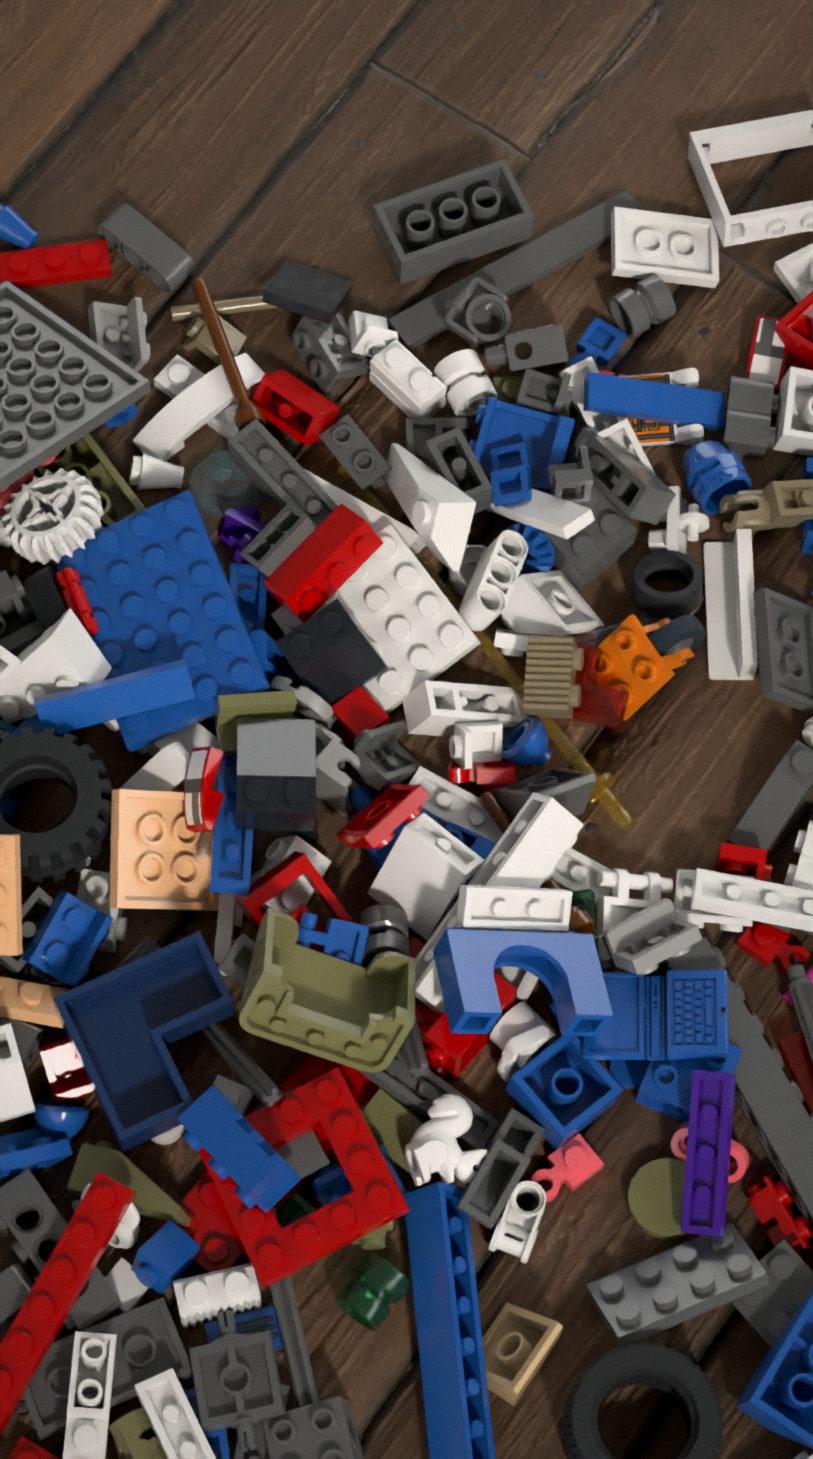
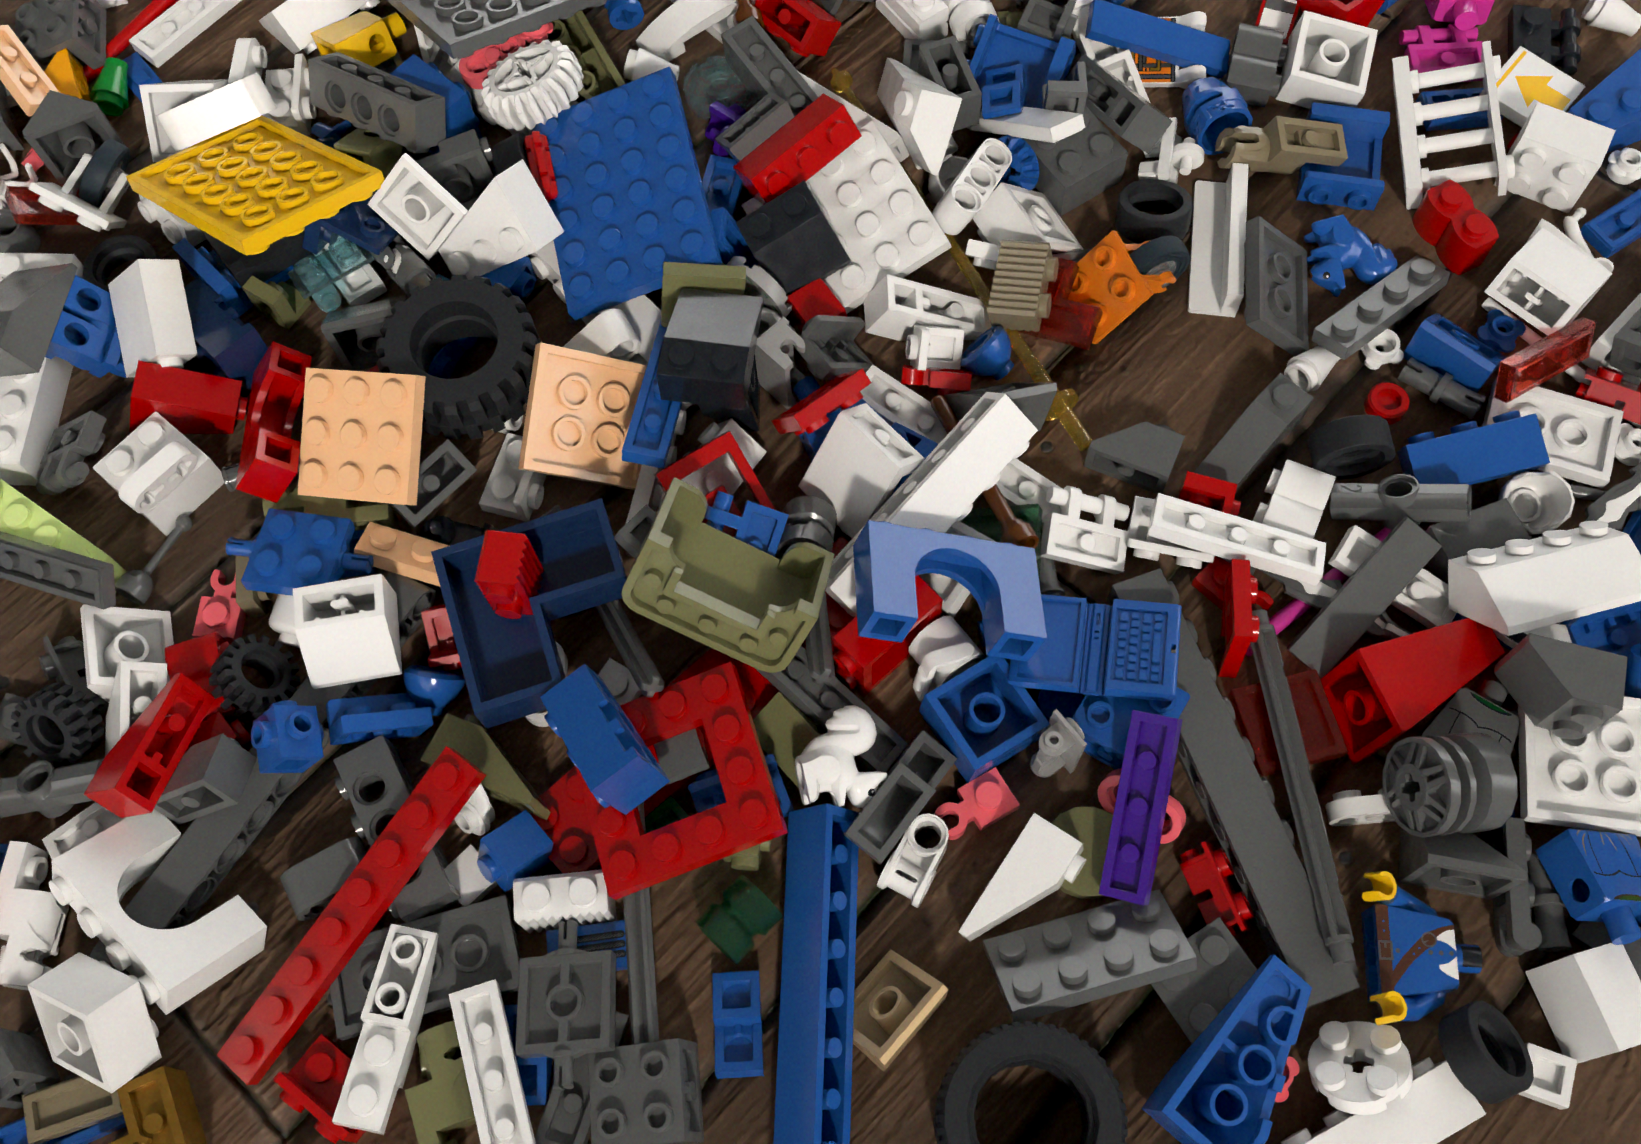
camera: 15 degrees right, 0 degrees up
blue bracket [22,890,113,987] -> none
blue tile [34,659,196,734] -> none
slope [184,746,224,832] -> none
dark grey hinge [319,414,391,490] -> none
white plate [456,885,573,931] -> none
light grey bracket [603,898,702,975] -> none
none -> red brick [474,530,545,619]
none -> blue slope [712,970,764,1079]
none -> white slope [958,813,1086,941]
none -> light grey hinge [1030,709,1087,778]
none -> dark grey slope [1084,421,1185,494]
none -> red wing [1218,559,1260,678]

